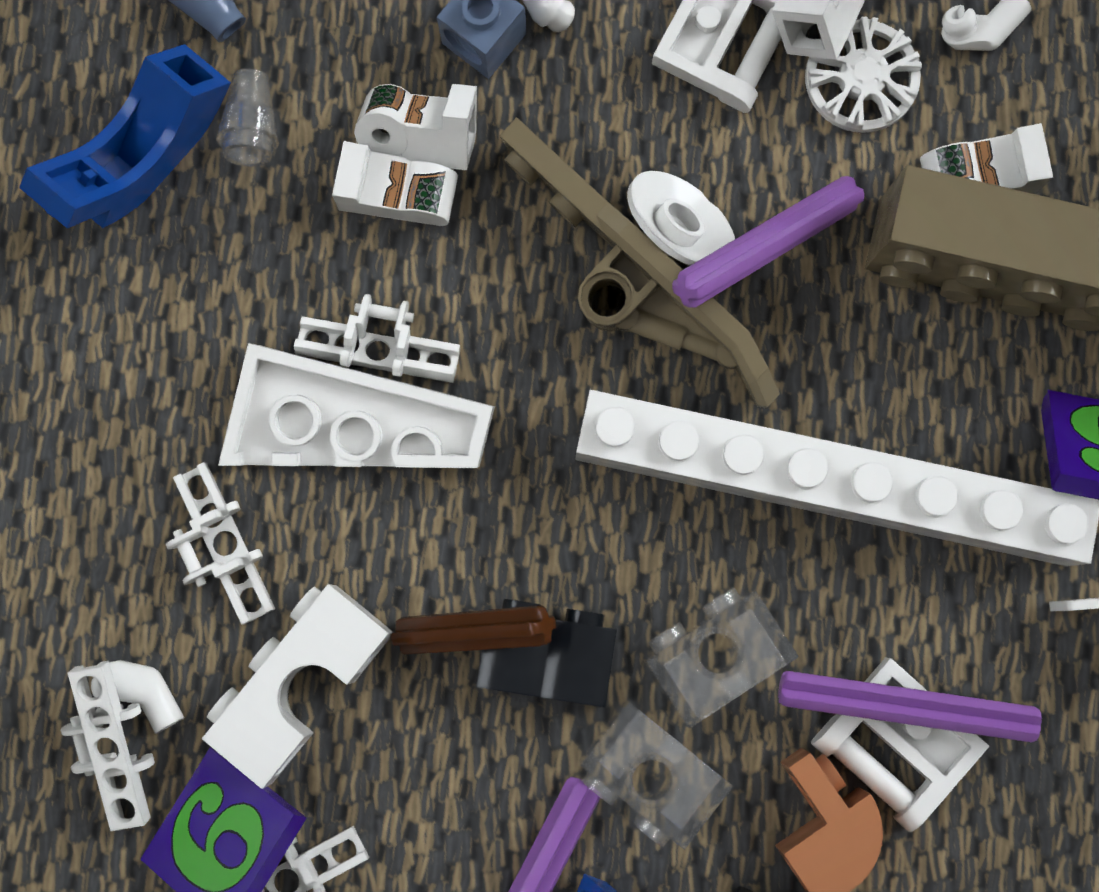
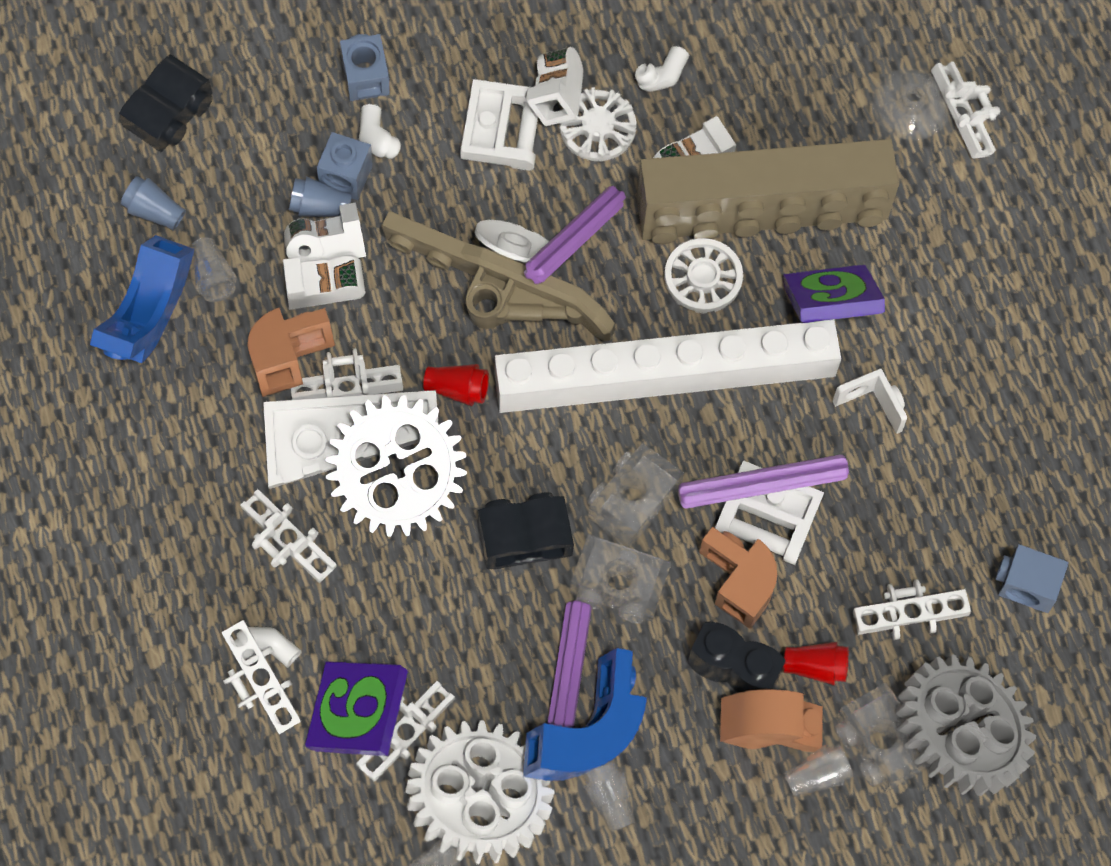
camera: 25 degrees left, 15 degrees down
white arch [202,584,394,789] -> none
reddish brown axle [390,606,556,655] -> none
none -> nougat brick [248,308,335,397]
none -> sand blue cone [289,176,352,217]
none -> gear [325,395,467,537]
none -> red cone [423,364,489,406]
none -> white wheel [664,238,743,313]

